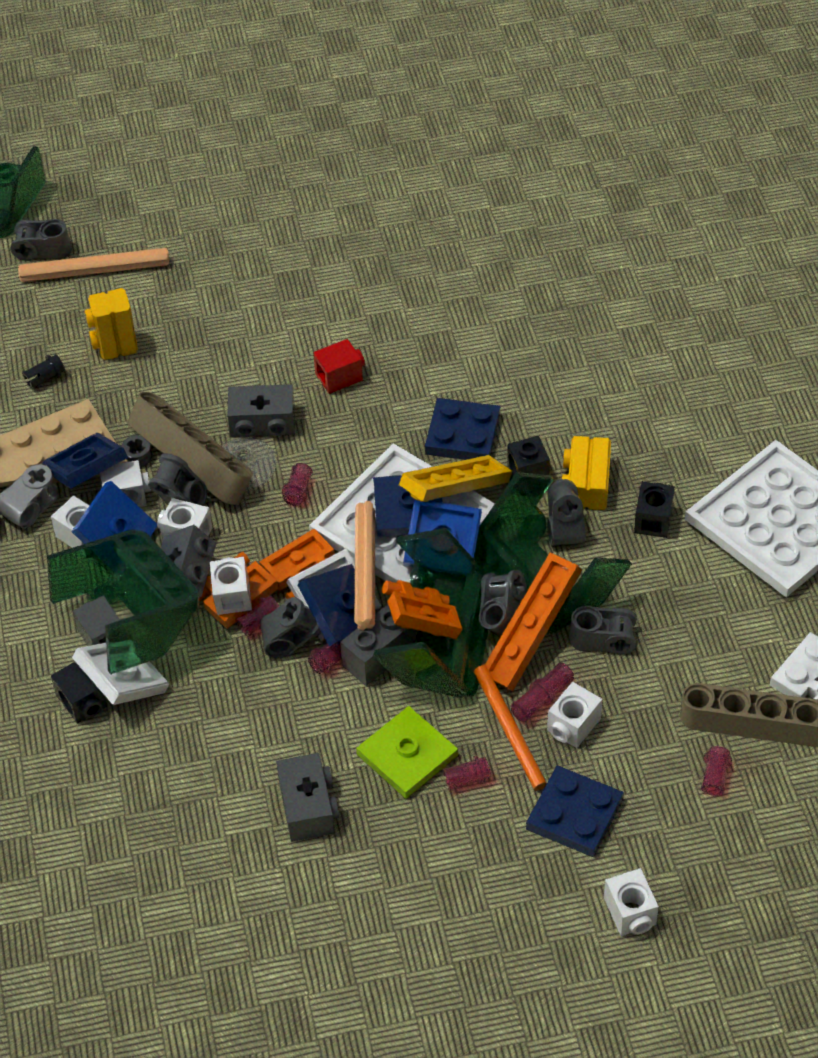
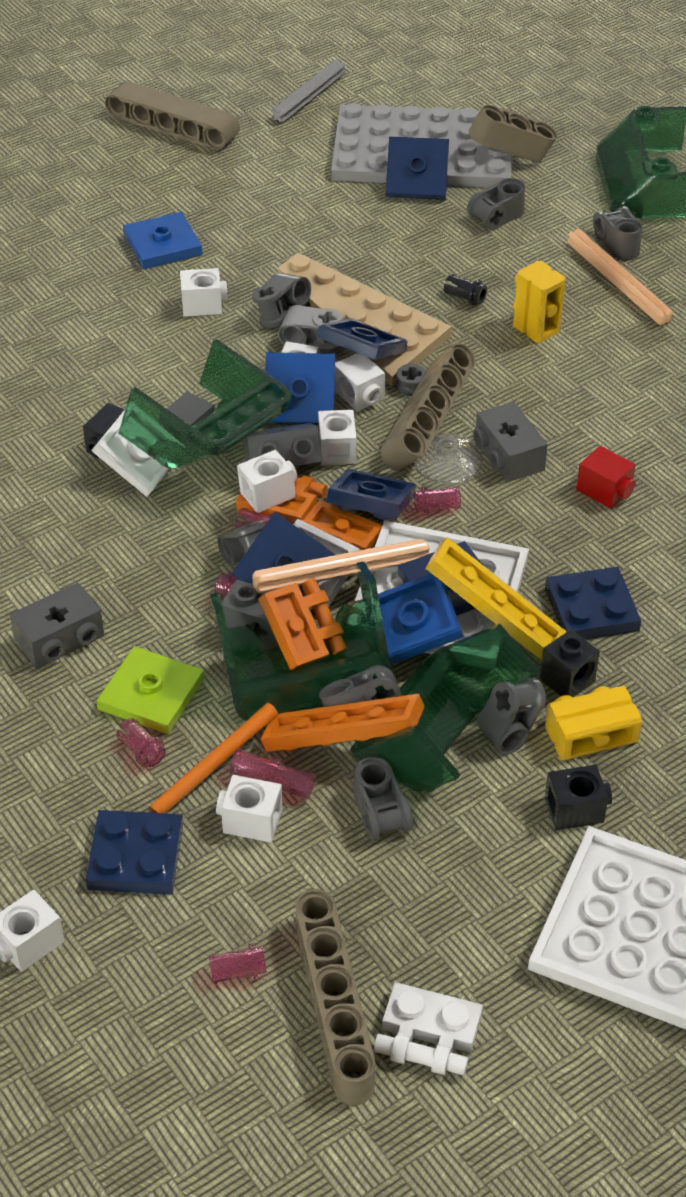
camera: 65 degrees right, 5 degrees down
dark grey piece [148,453,207,506] -> none
none -> dark blue plate [326,468,416,520]

